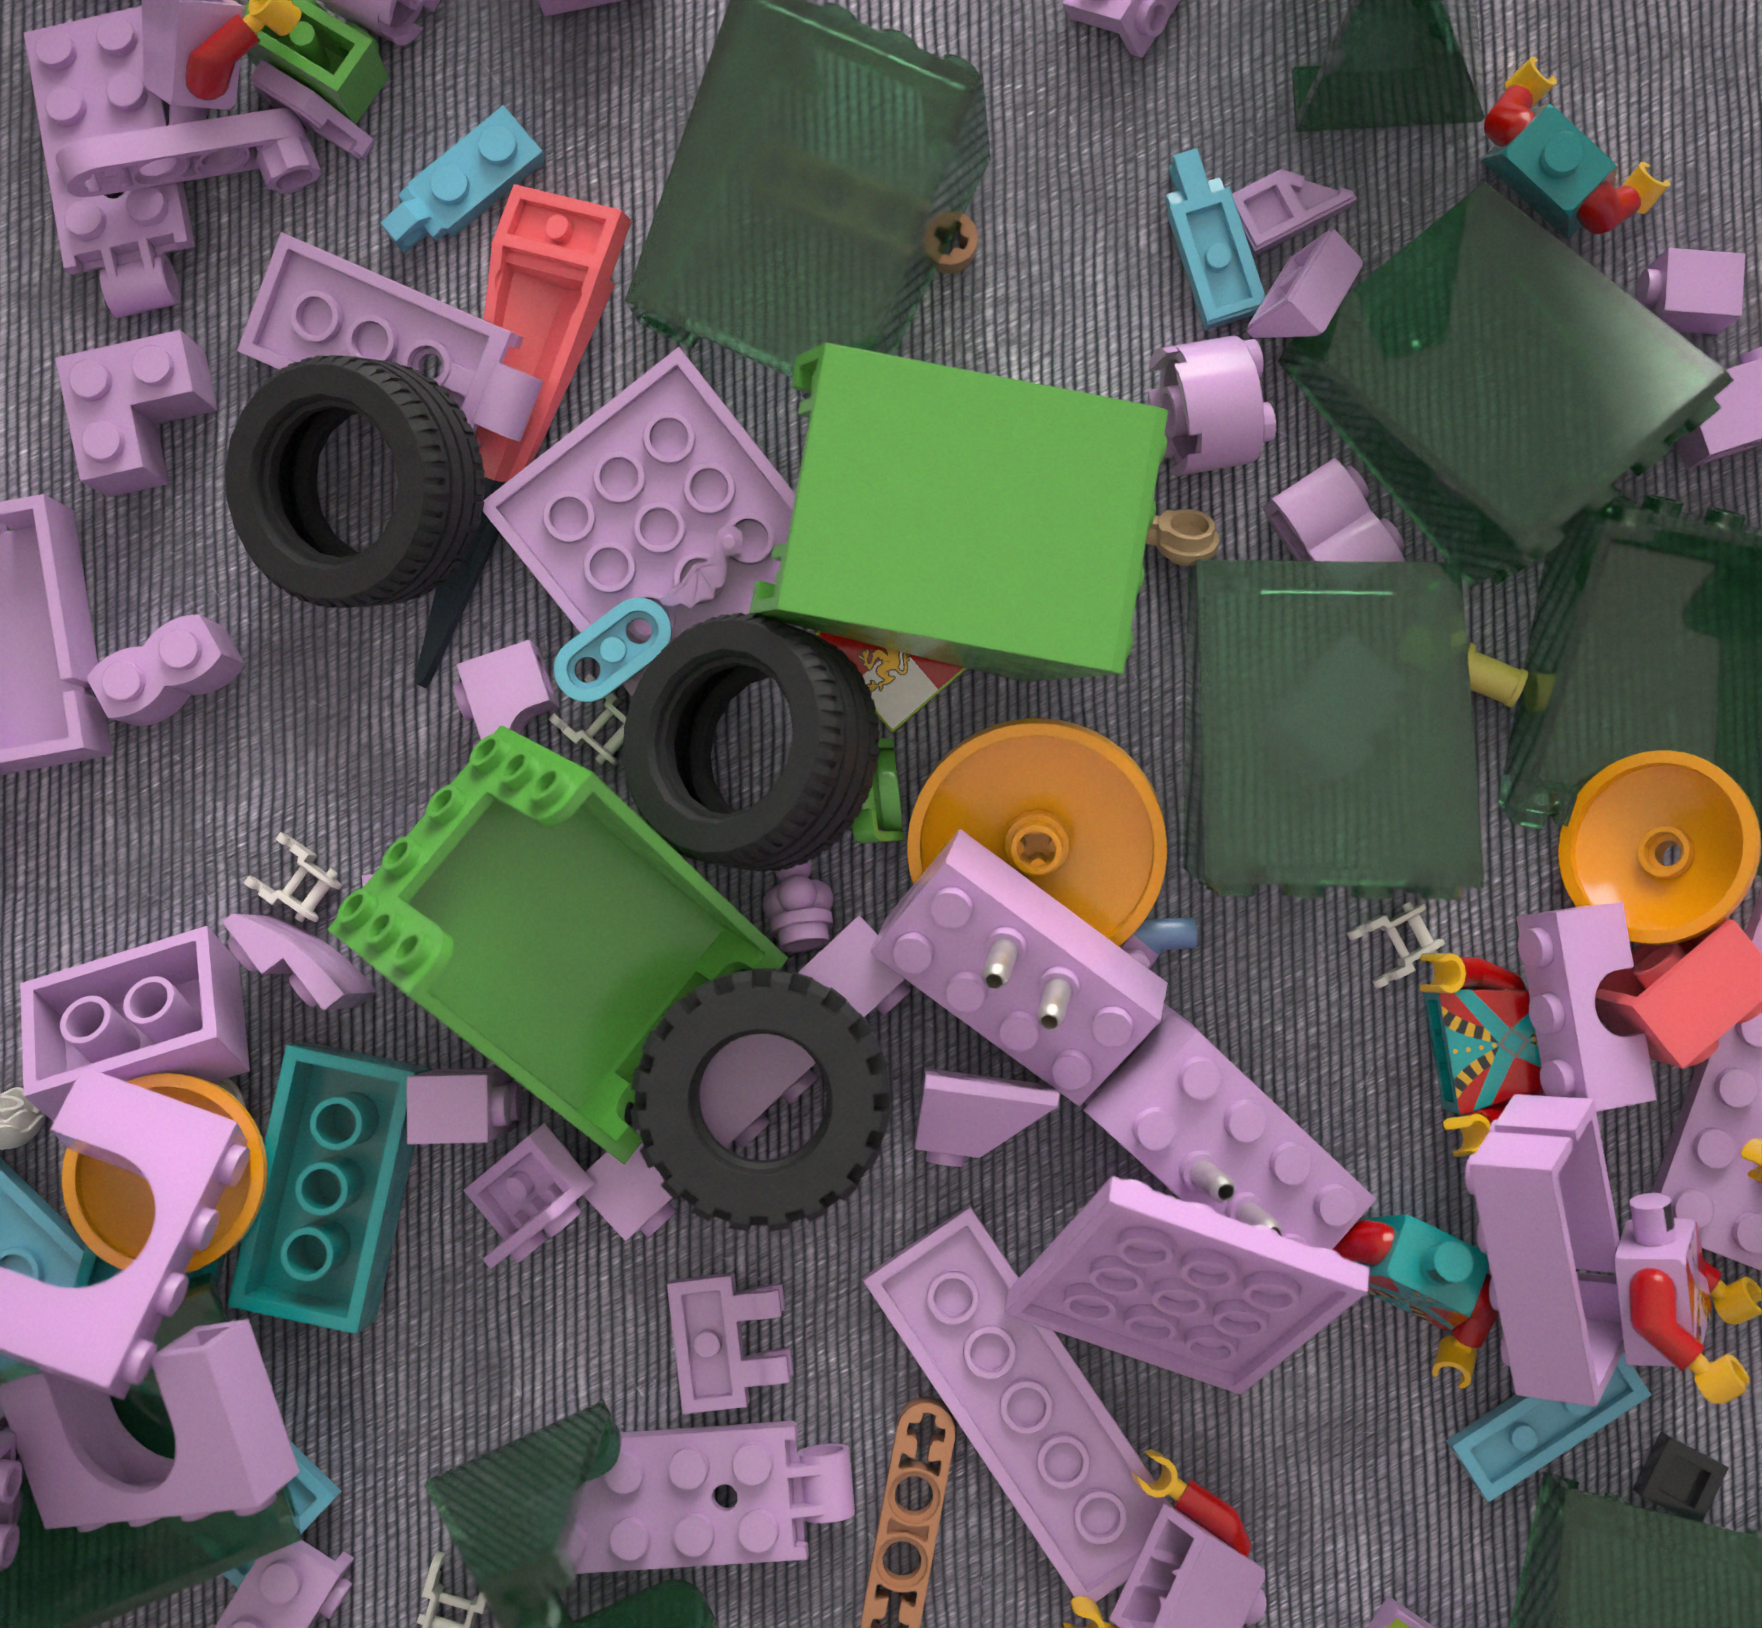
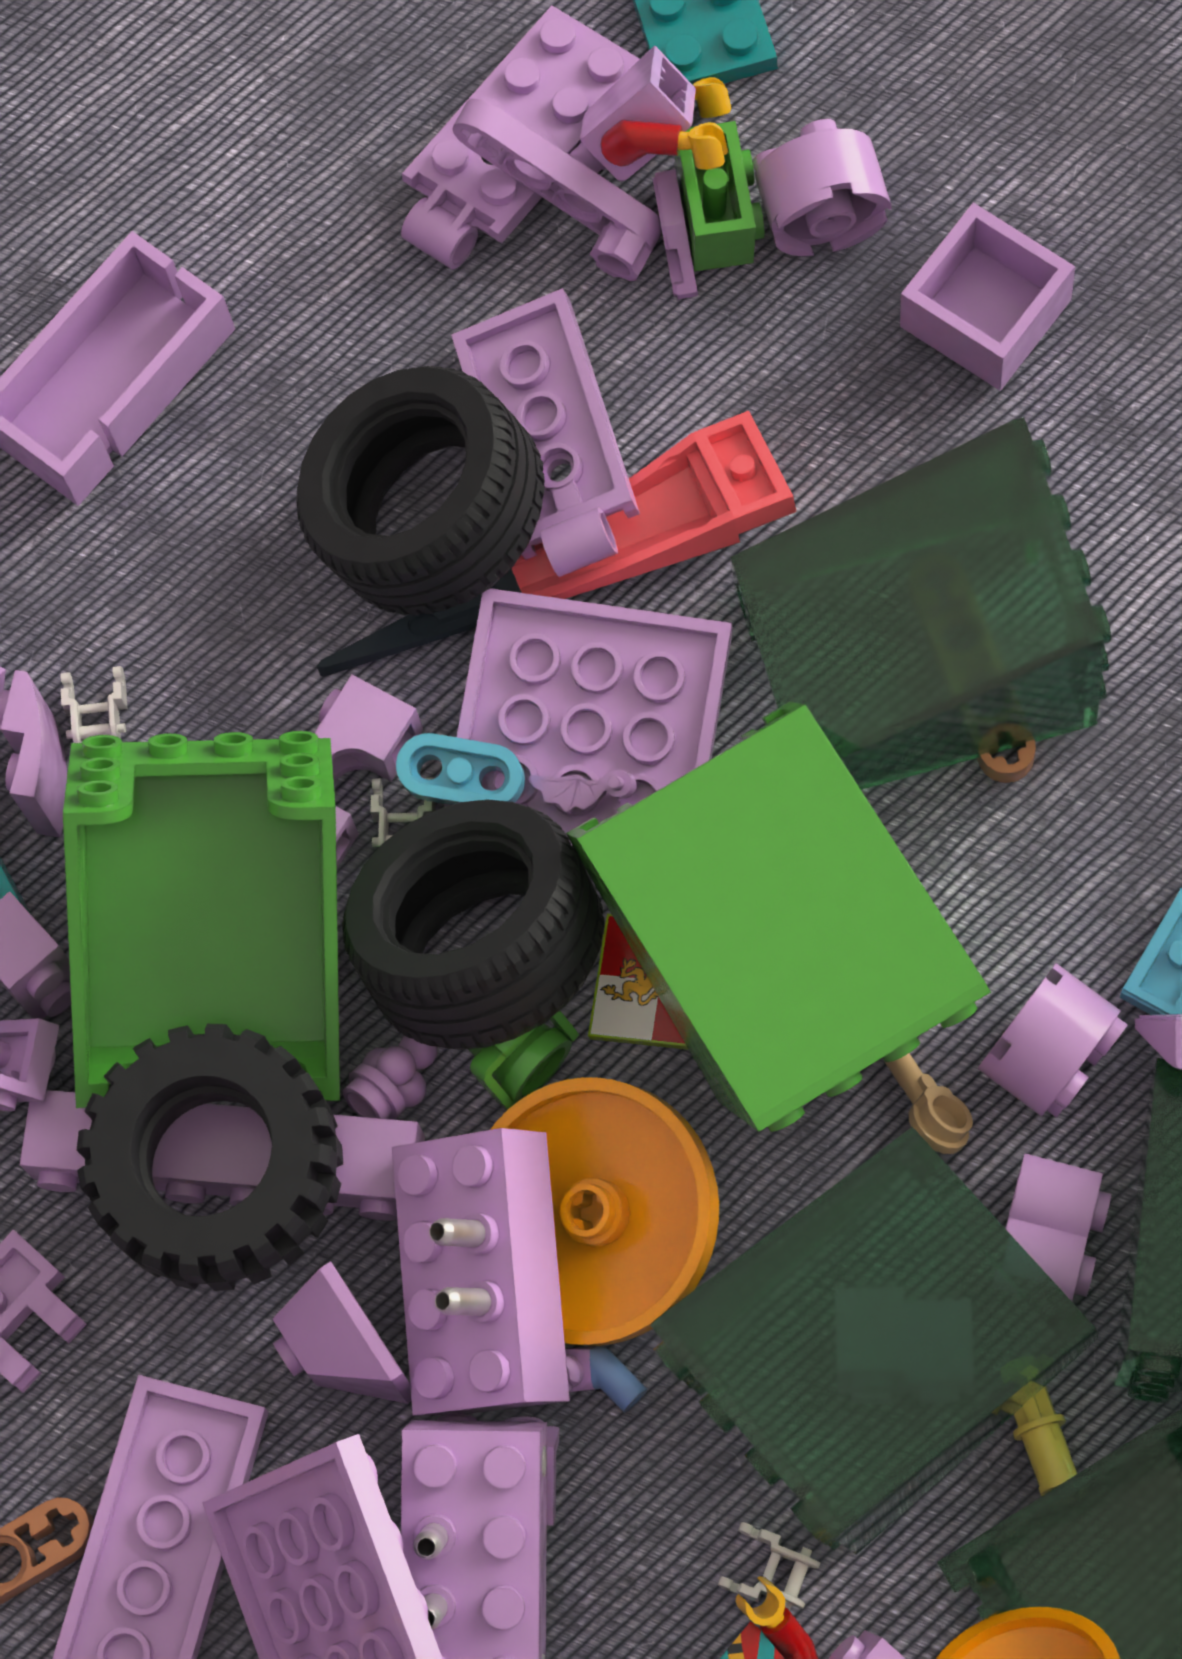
camera: 55 degrees right, 15 degrees down
lavender brick [55,330,218,498] -> none
lavender brick [87,615,245,726] -> none
medium azure hinge [380,105,546,253] -> none

